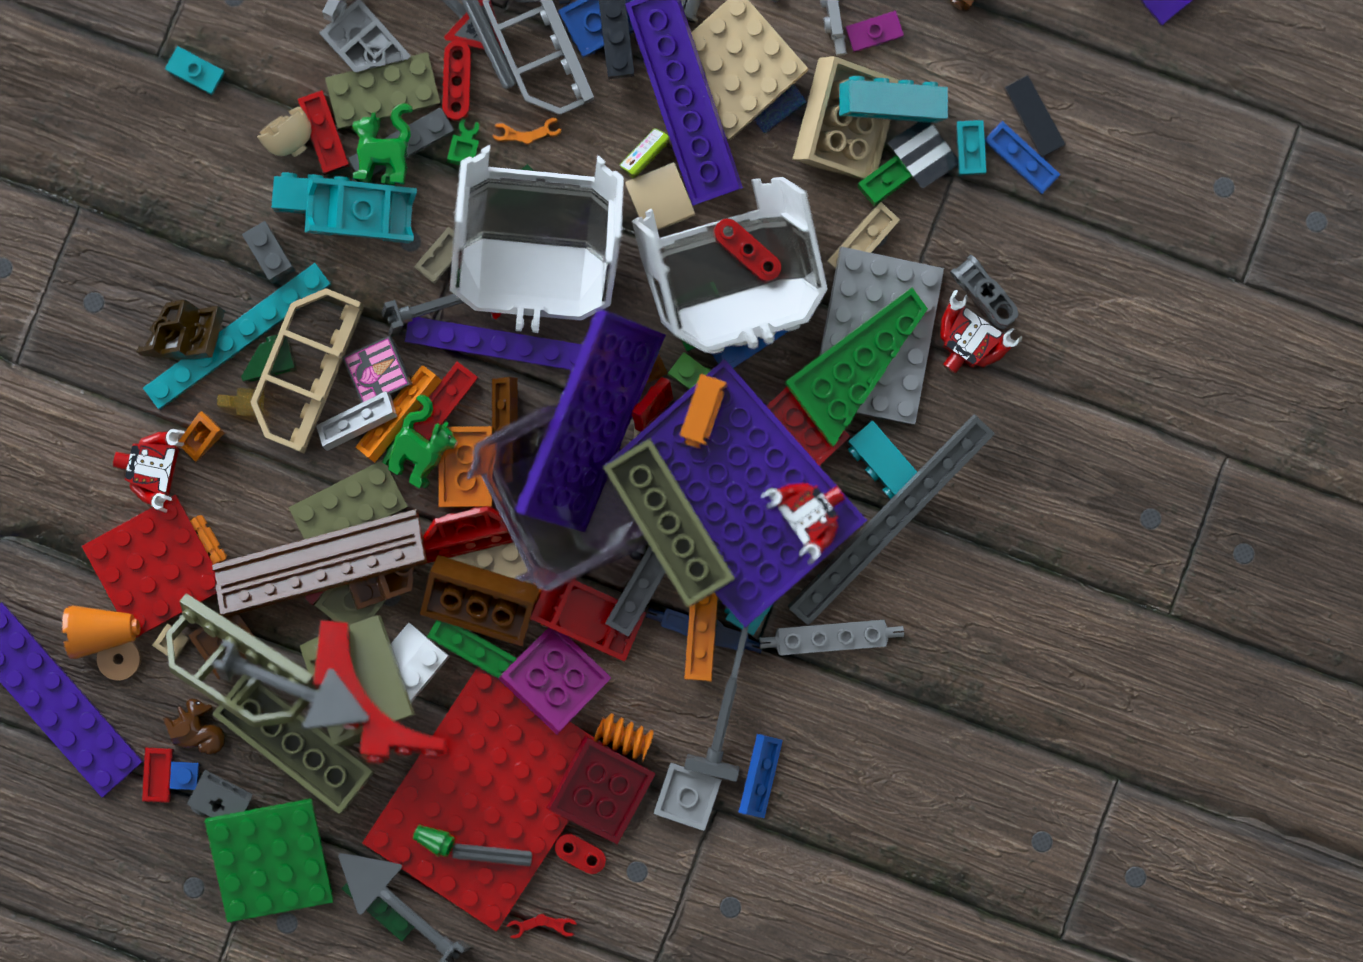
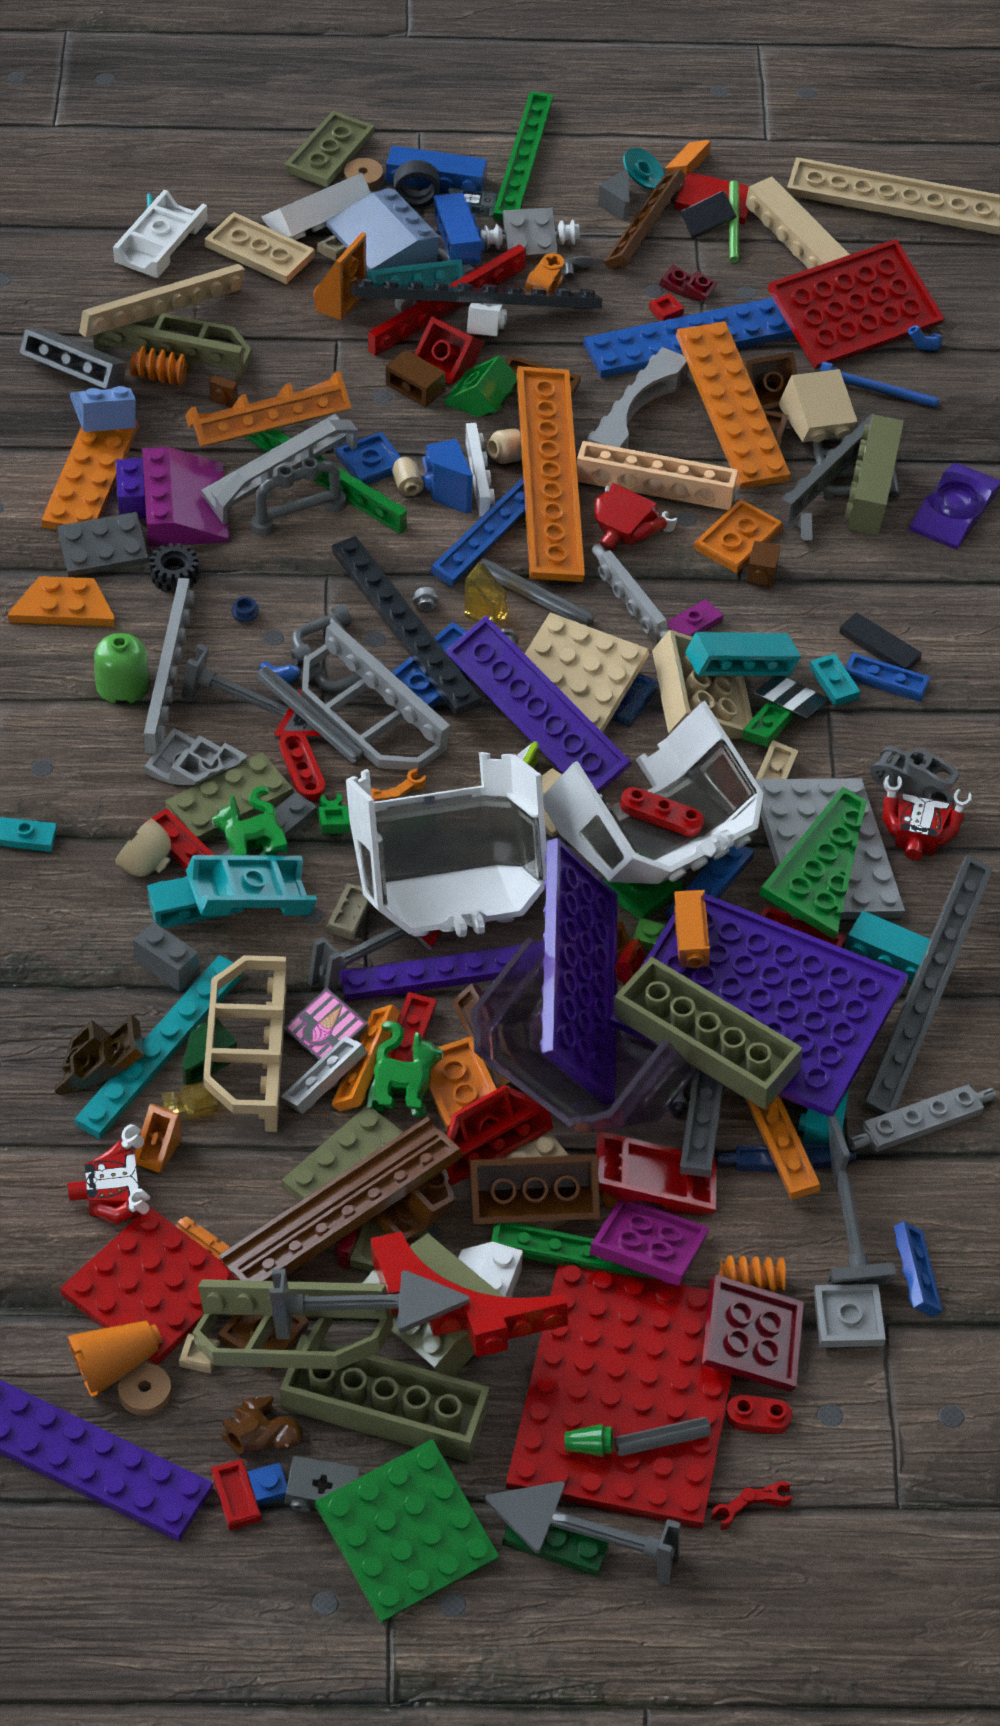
camera: 25 degrees left, 35 degrees down
torso [762,483,846,564] -> none

